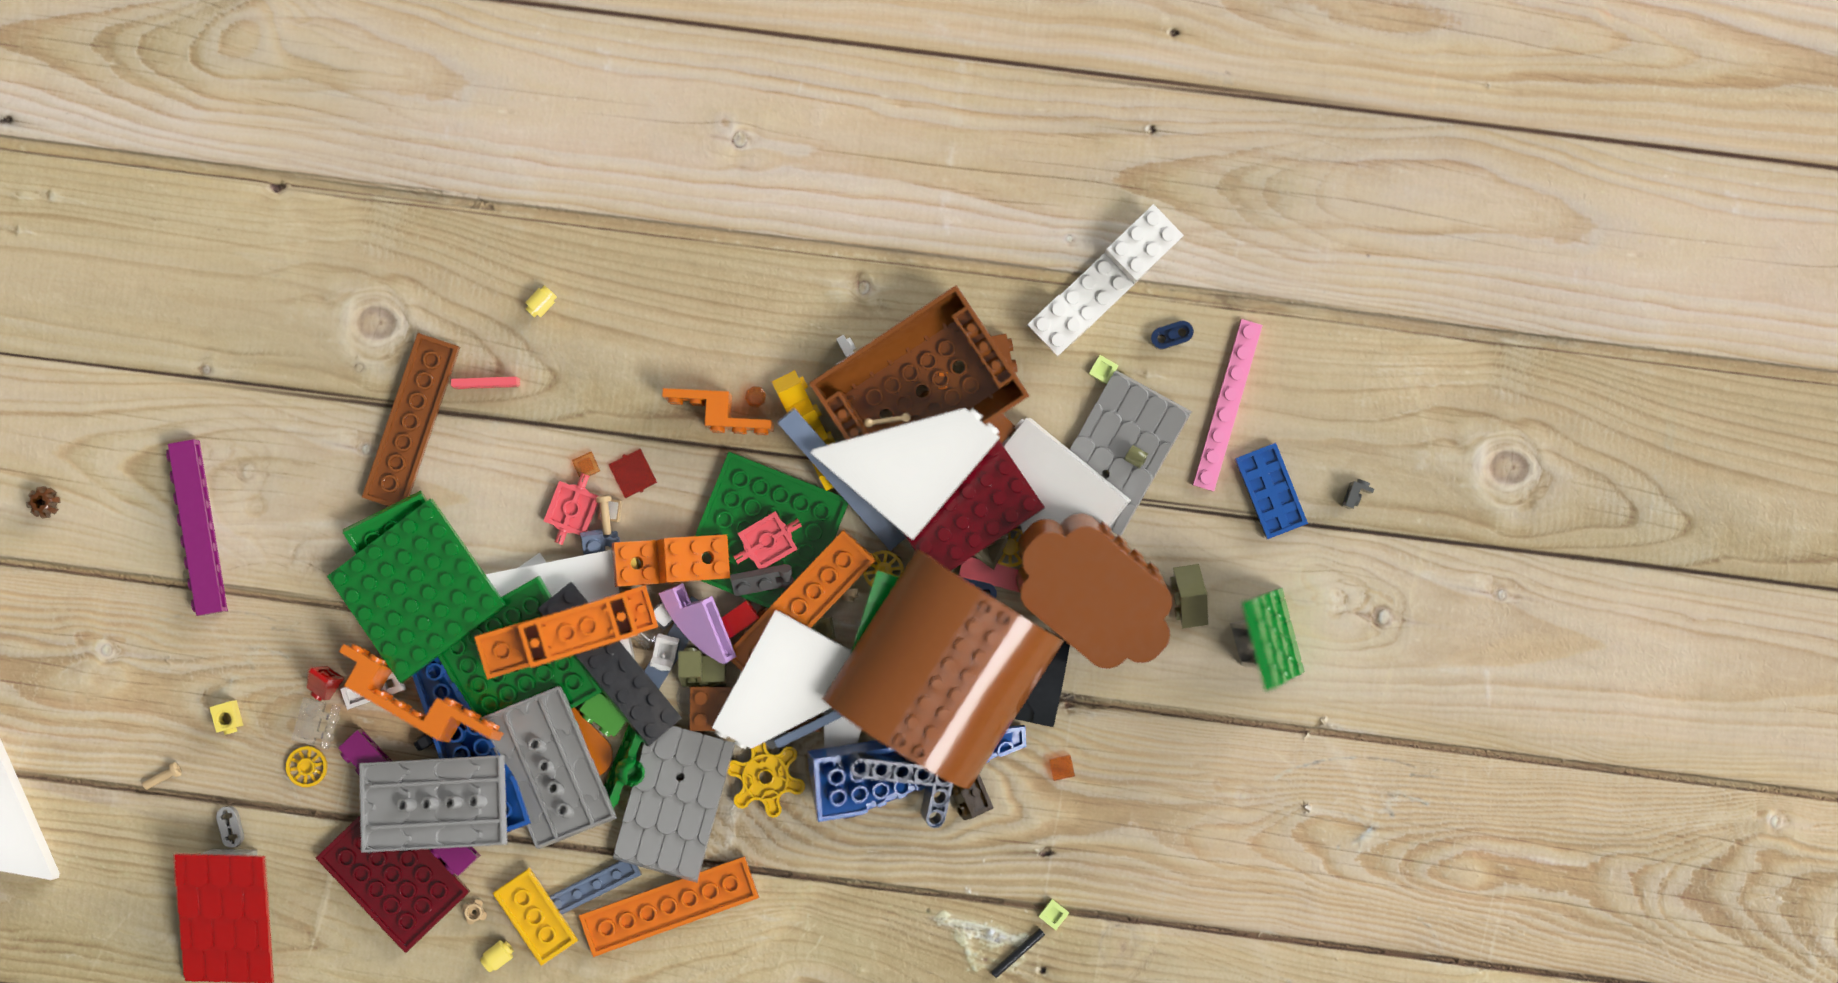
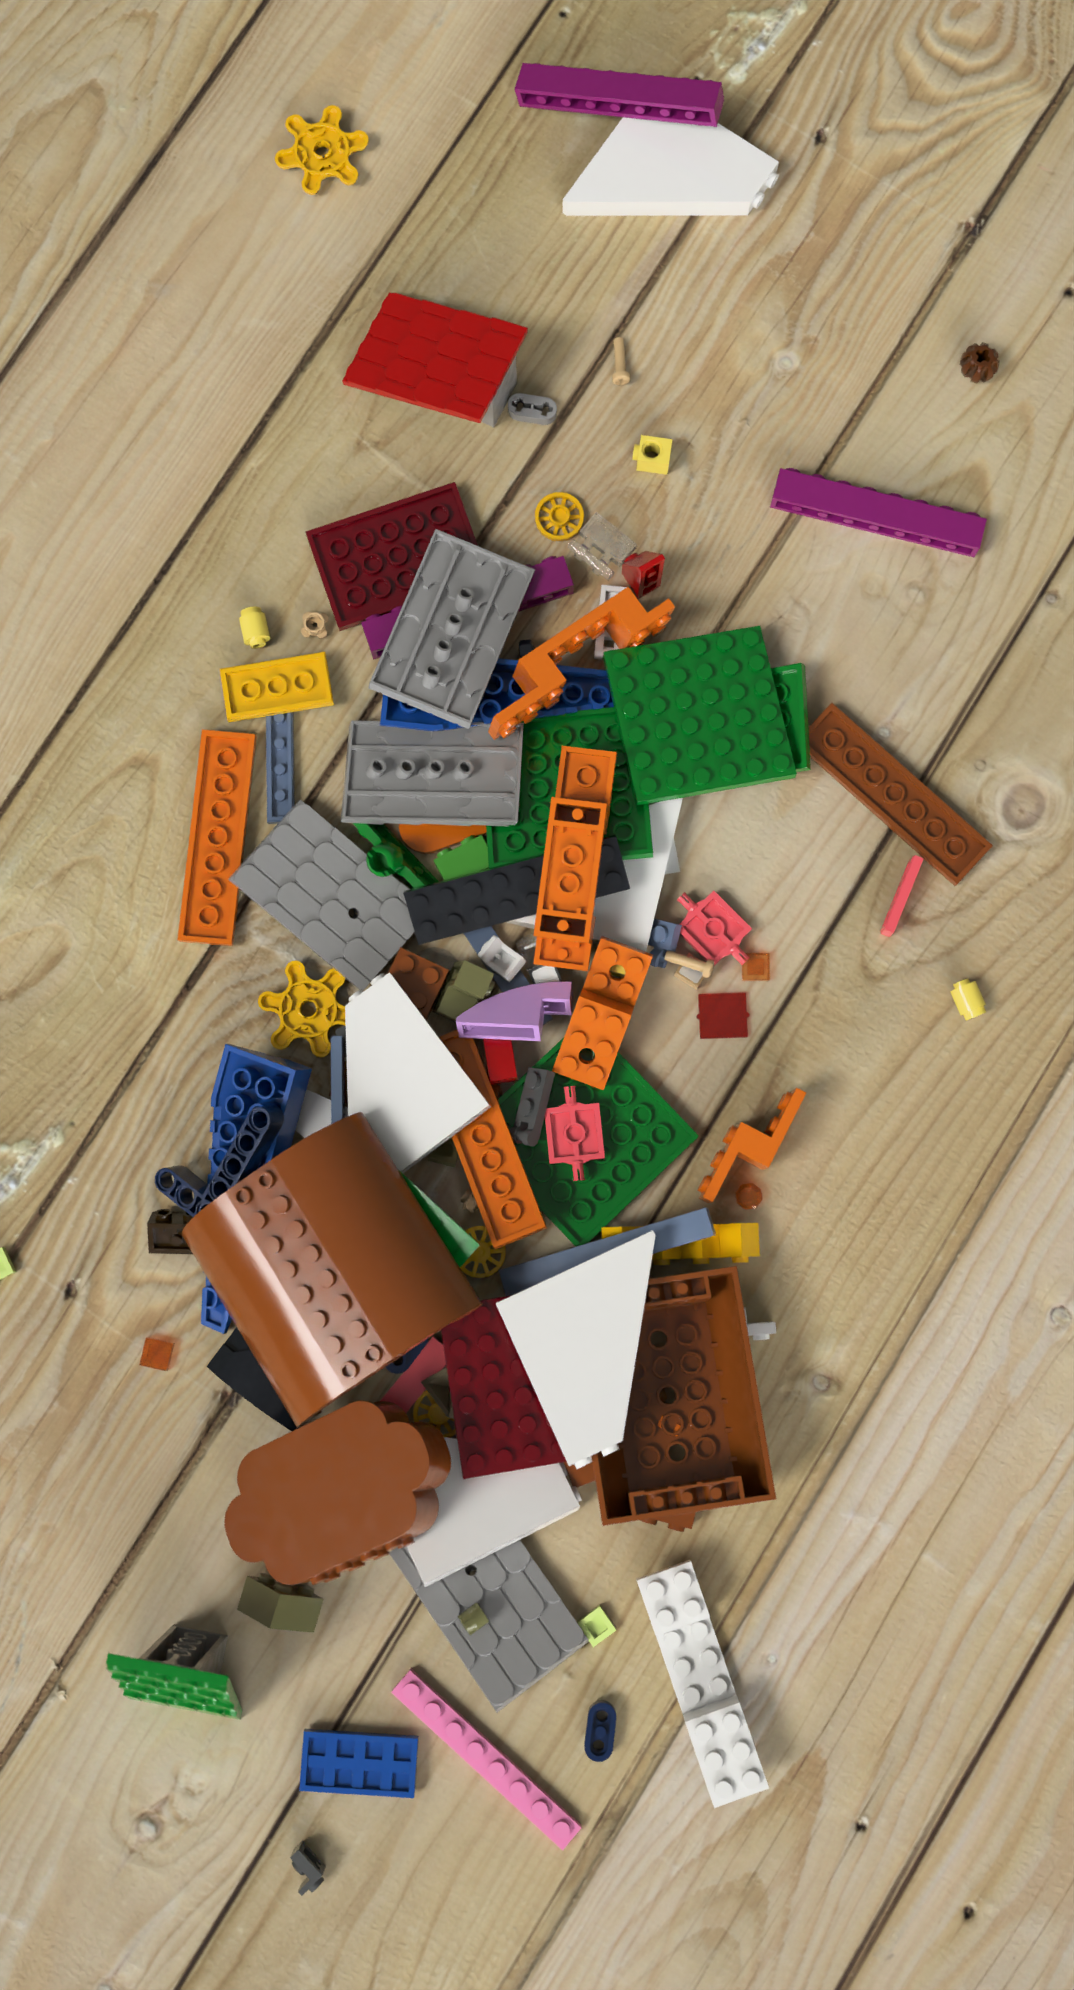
camera: 115 degrees right, 5 degrees down
tan hinge [864,413,910,427] -> none

